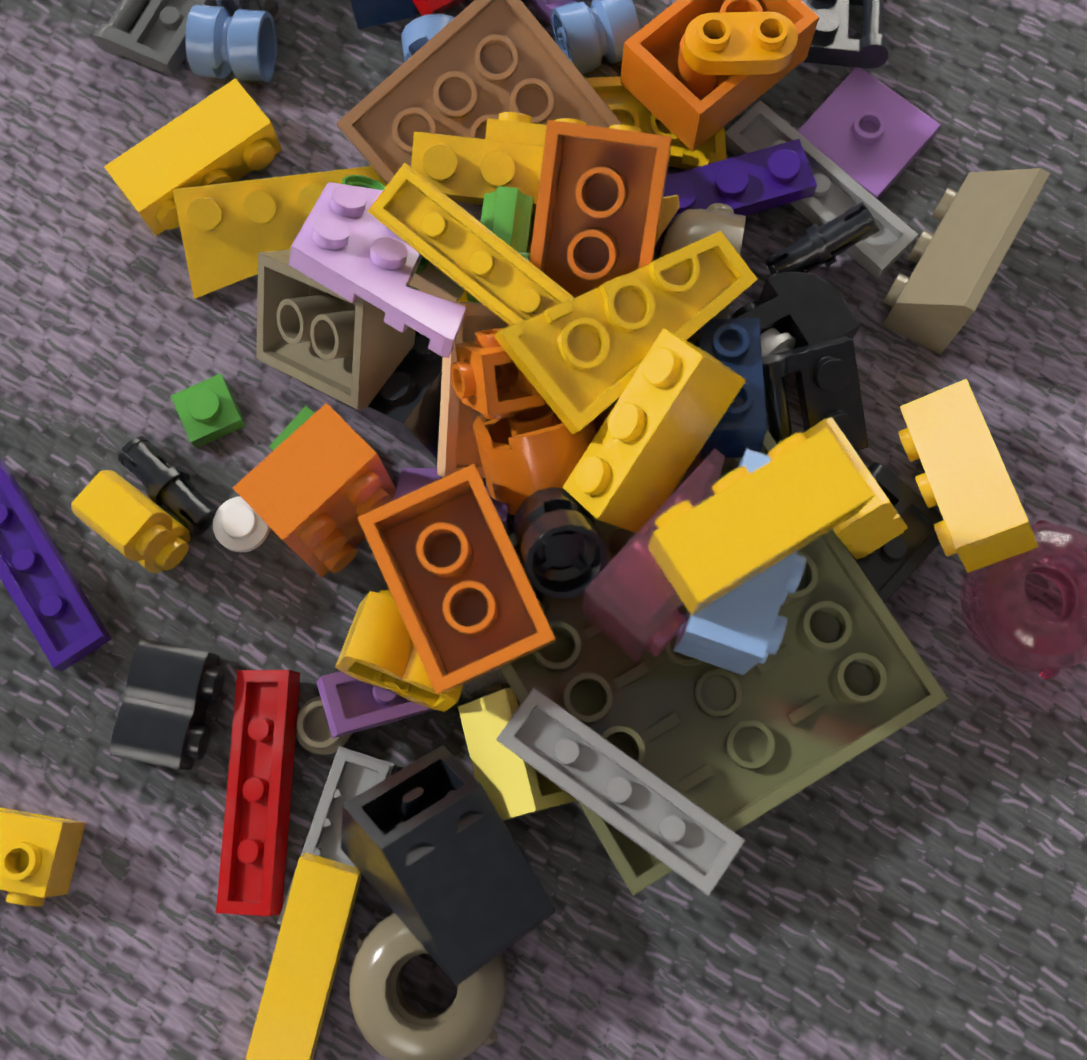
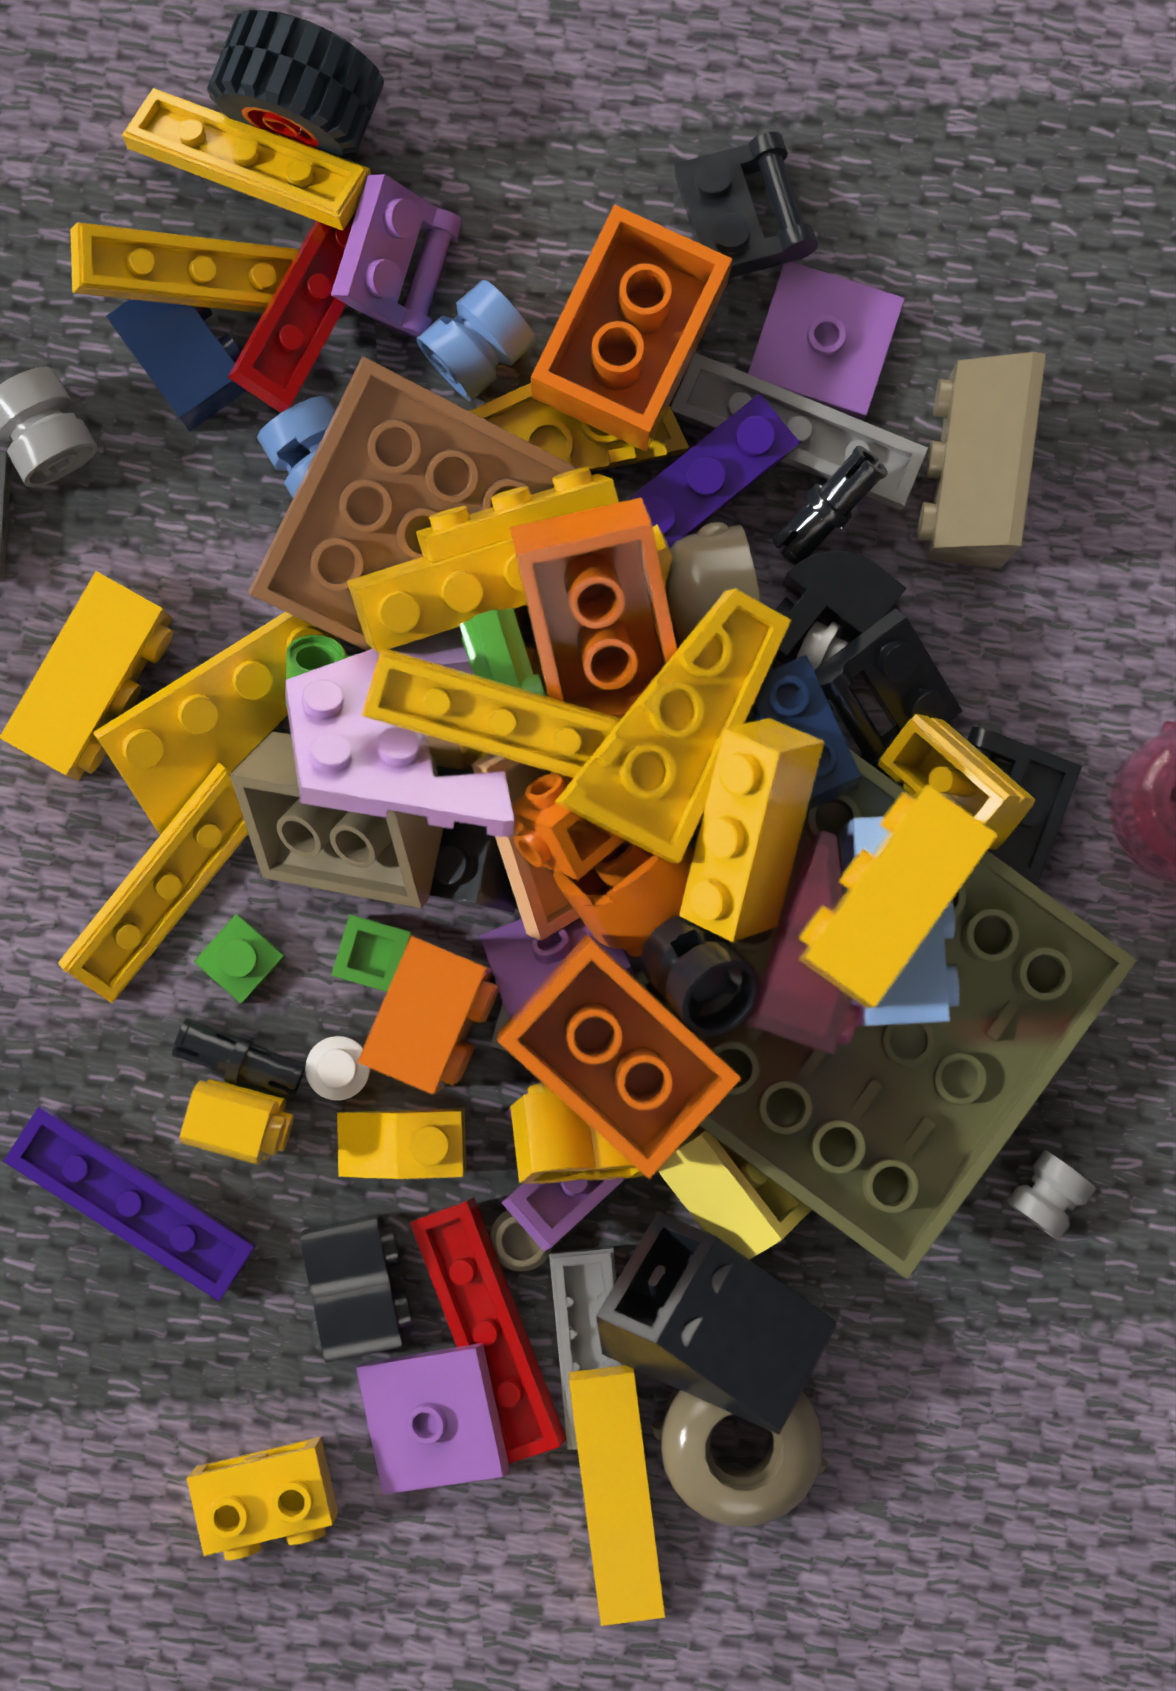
camera: 30 degrees left, 10 degrees up
medium blue wheel [185,4,277,83] -> none
light grey plate [496,687,745,896] -> none
light orange plate [683,12,798,75] -> none
yellow brick [898,379,1039,573] -> none
none -> yellow tile [58,763,248,1003]
none -> yellow slope [337,1108,467,1179]
none -> medium lavender plate [356,1343,510,1494]
none -> light grey wheel [1006,1150,1097,1241]

